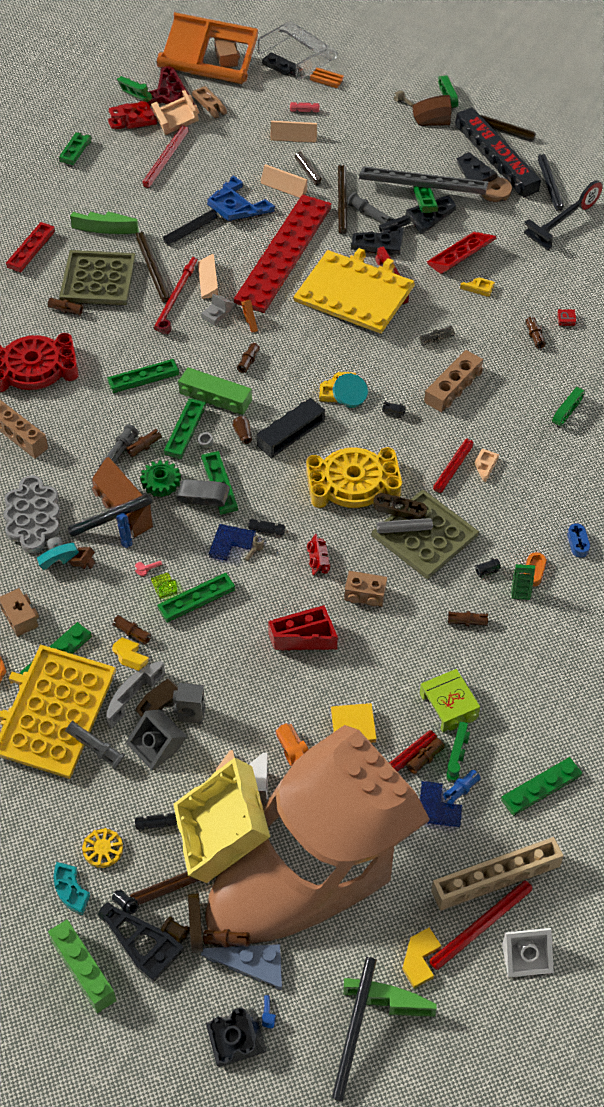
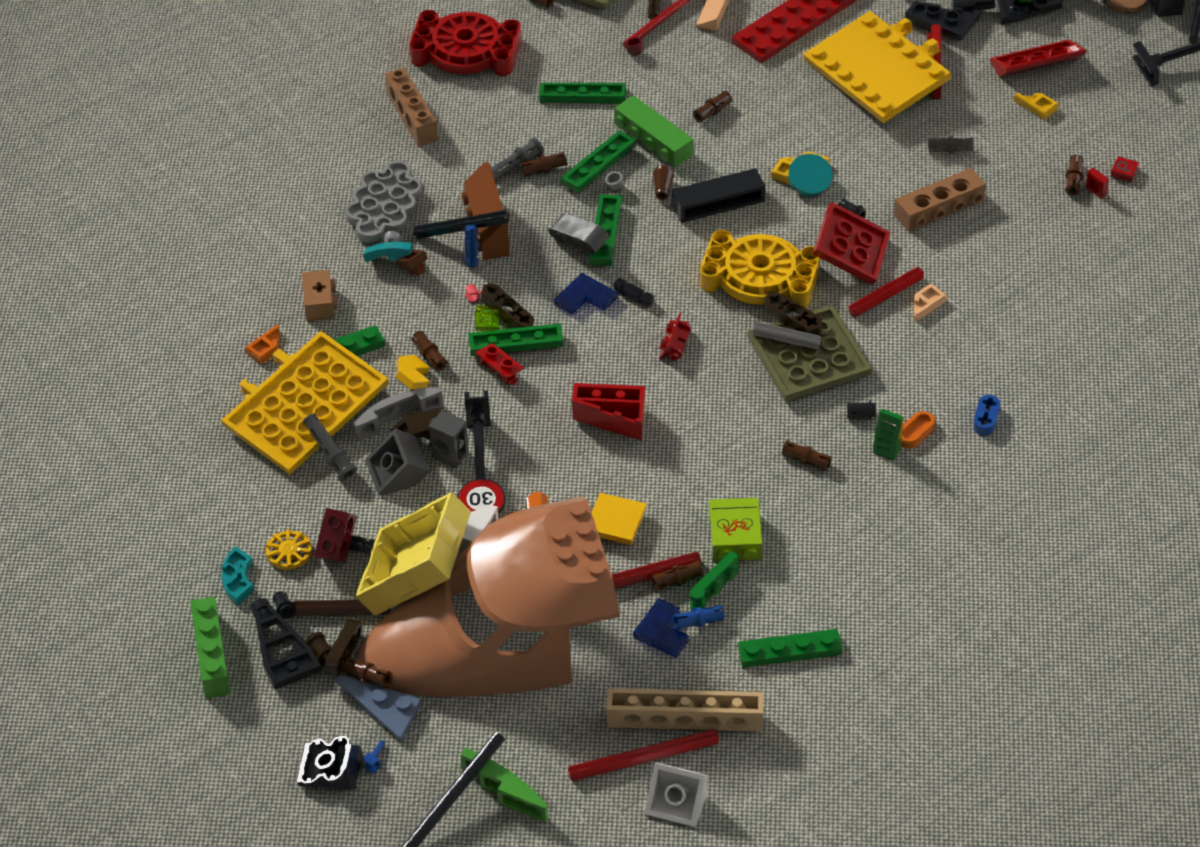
camera: 25 degrees right, 5 degrees down
green gear [140,460,181,497] -> none
light grey slope [201,294,237,325] -> none
orange tile [241,300,258,332] -> none
dark tan hand [244,536,264,561] -> none
medium nougat brick [344,571,387,607] -> none
yellow tile [402,927,441,989] -> none
green beam [552,387,585,427] -> none
none -> dark red brick [314,508,357,564]
none -> piece [457,391,506,515]
none -> red hinge [475,343,524,385]
none -> dark brown beam [480,283,535,328]
none -> red plate [813,202,891,285]
none -> red tile [1085,168,1109,199]

